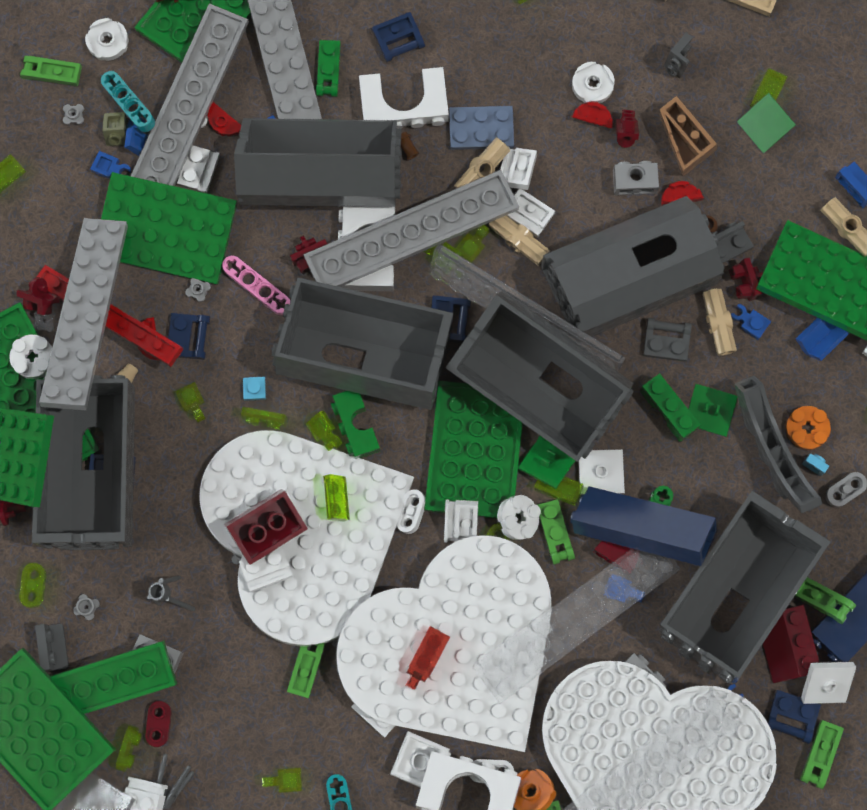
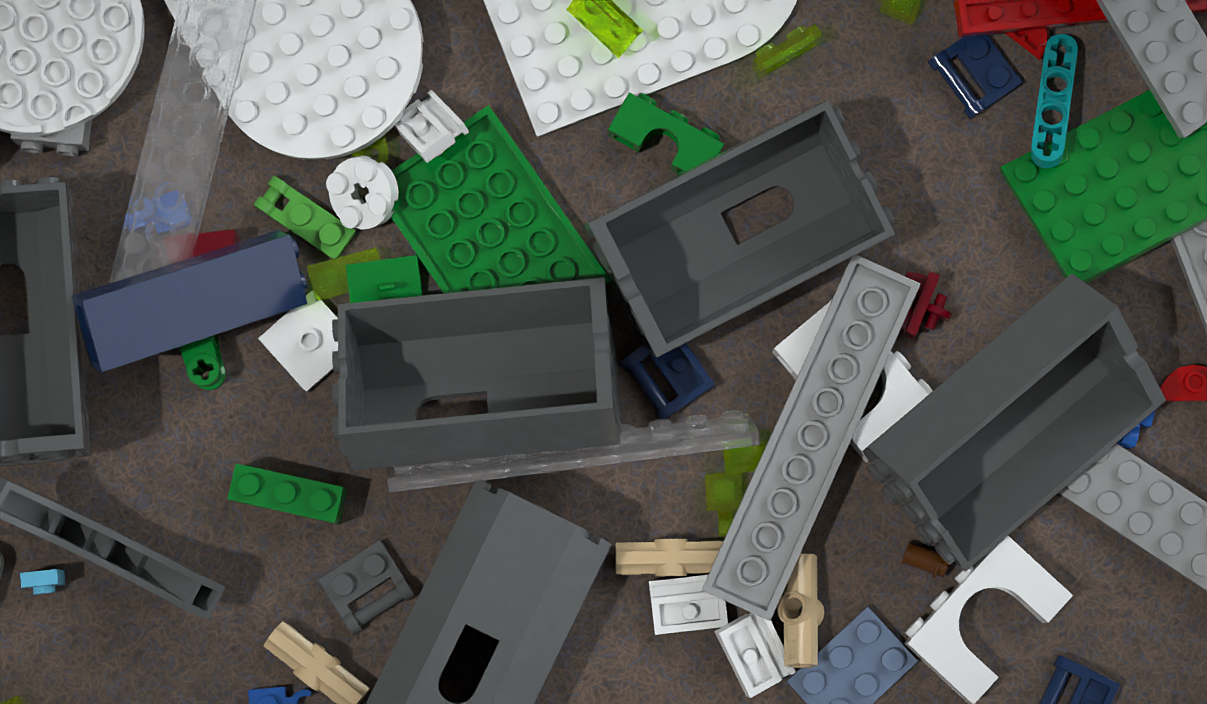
camera: 140 degrees right, 5 degrees up
white plate [177,146,220,193] -> none
light grey plate [185,278,211,302] -> none
bright pink beam [222,256,290,316] -> none
medium azure plate [243,377,266,401] -> none
clear neon green plate [306,410,343,451] -> none
green plate [316,40,341,97] -> none
white plate [396,490,426,534] -> none
green piece [689,384,737,437] -> none
orange plate [785,406,831,450] -> none
none -> teal beam [1031,34,1078,168]

